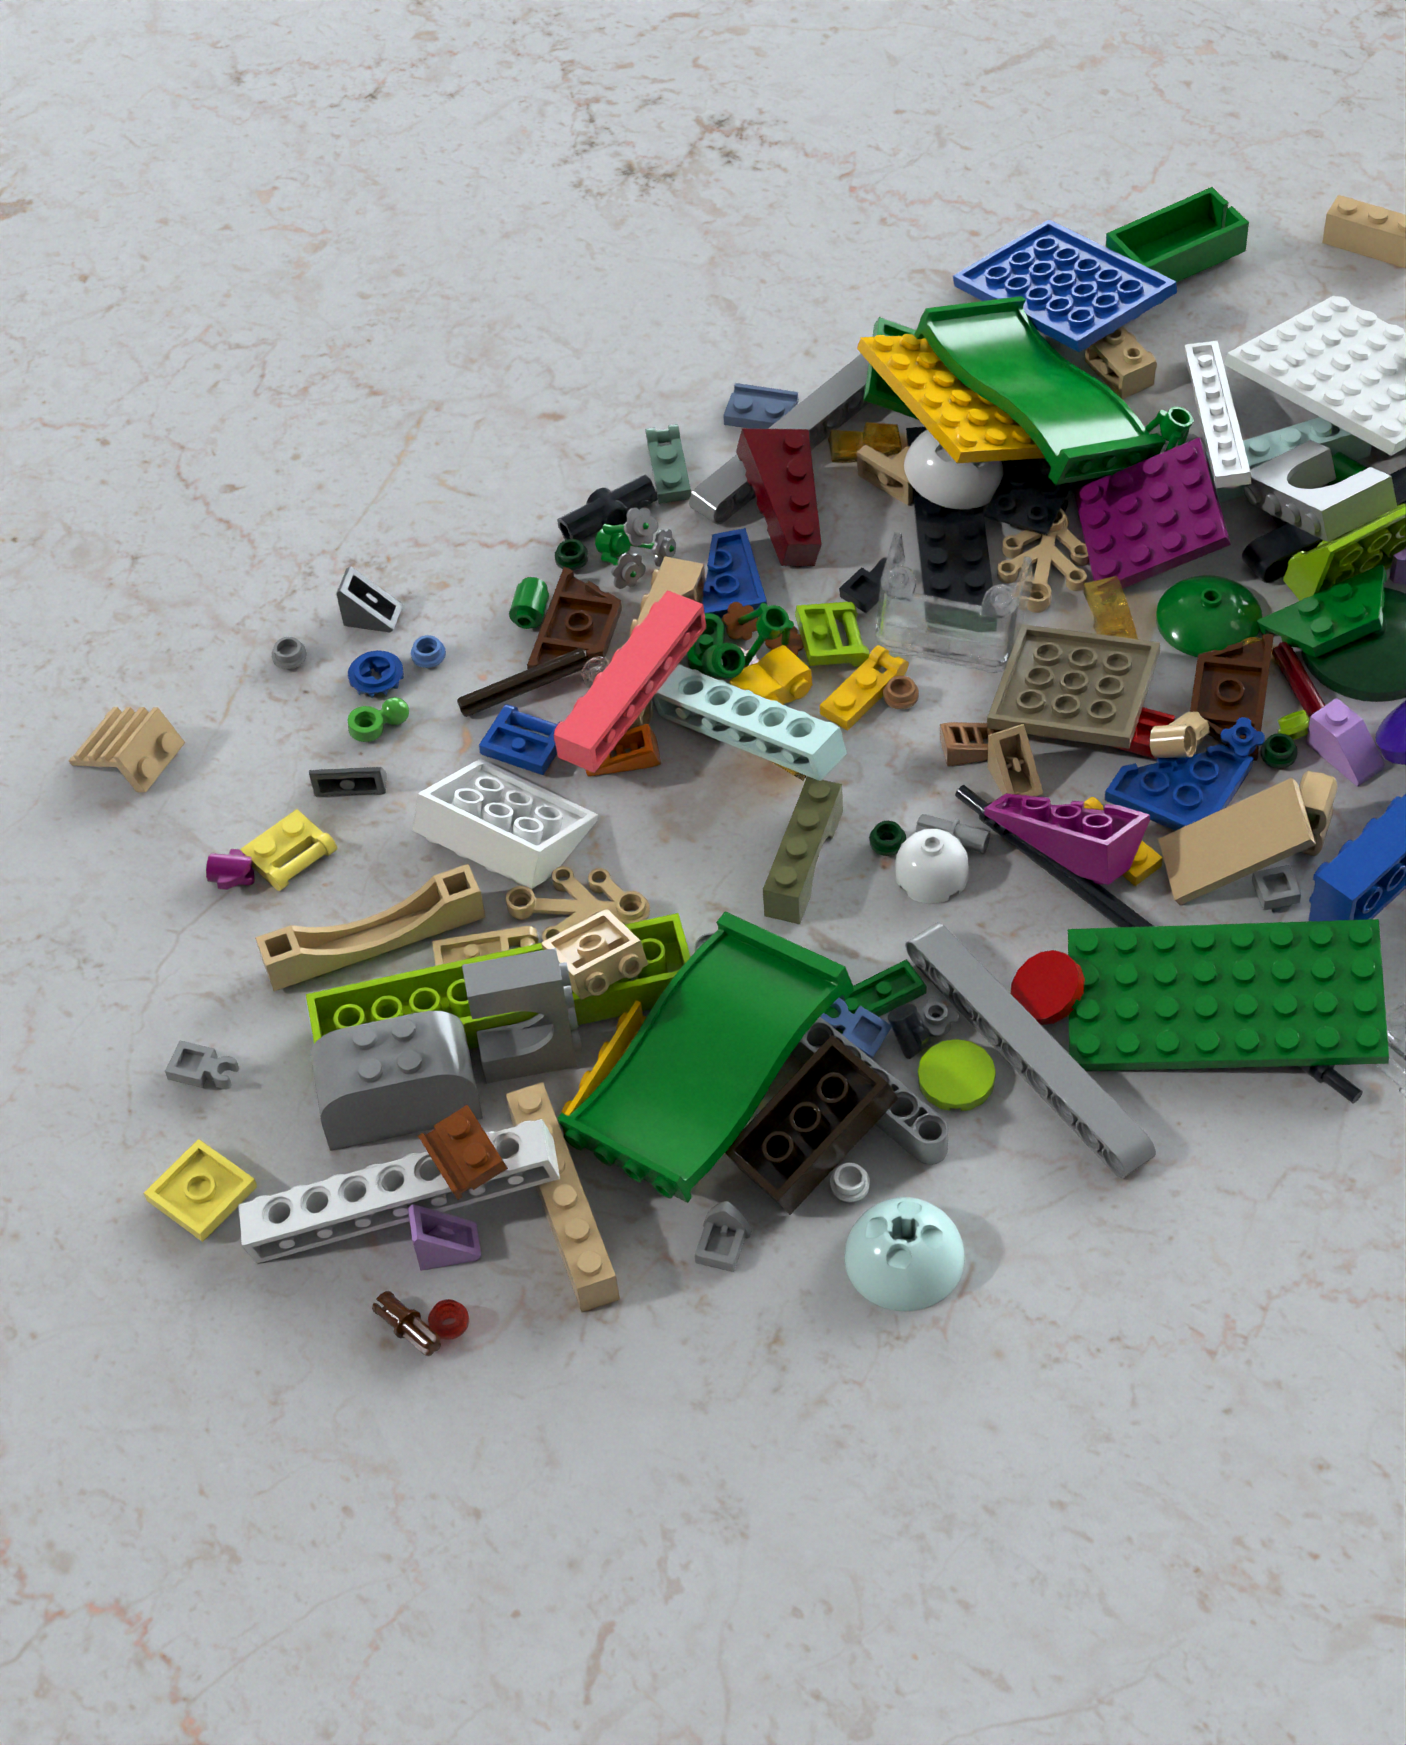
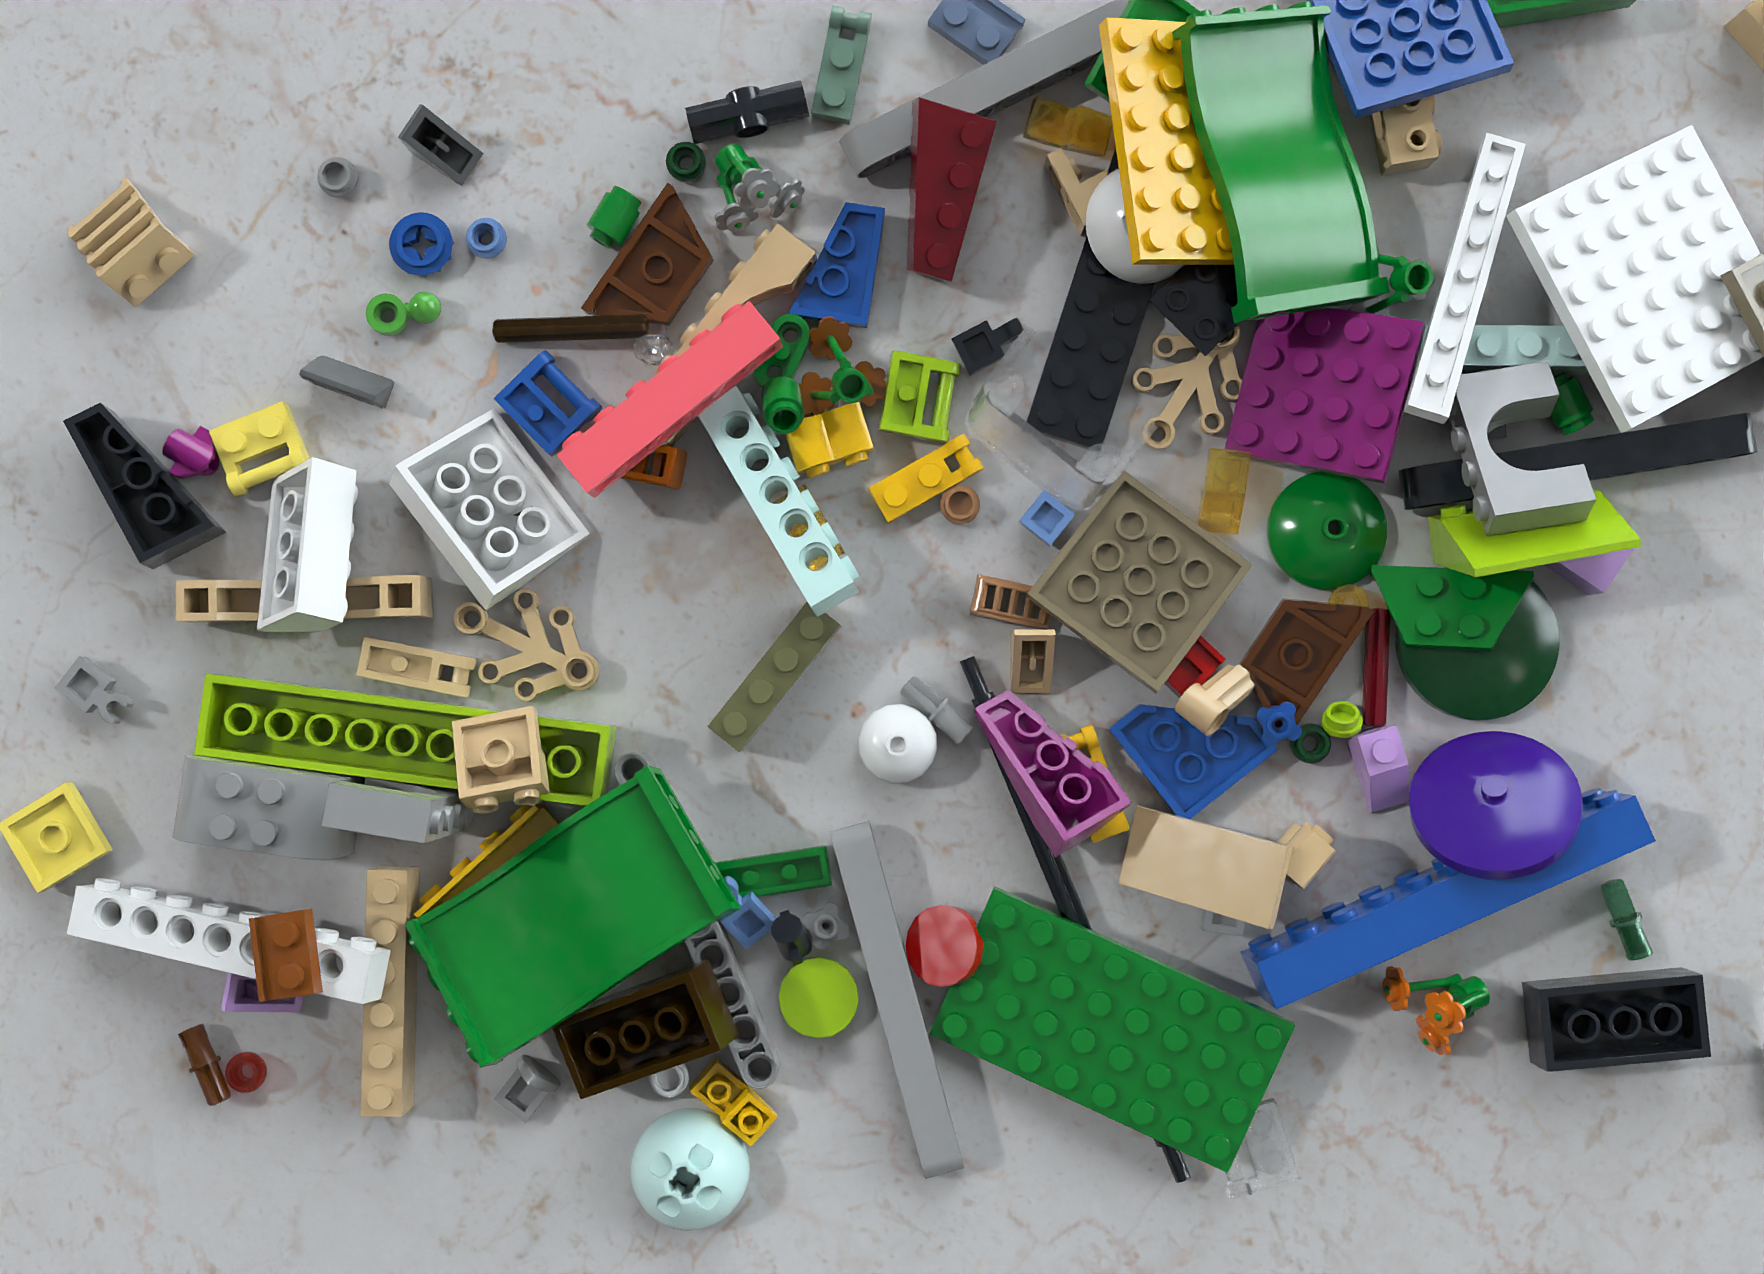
camera: 20 degrees right, 35 degrees up
dark green plate [869,821,906,856] -> none
none -> black wedge [63,402,226,569]
none -> white slope [257,457,358,632]
none -> yellow slope [689,1057,778,1147]
none -> medium blue plate [1019,490,1075,547]

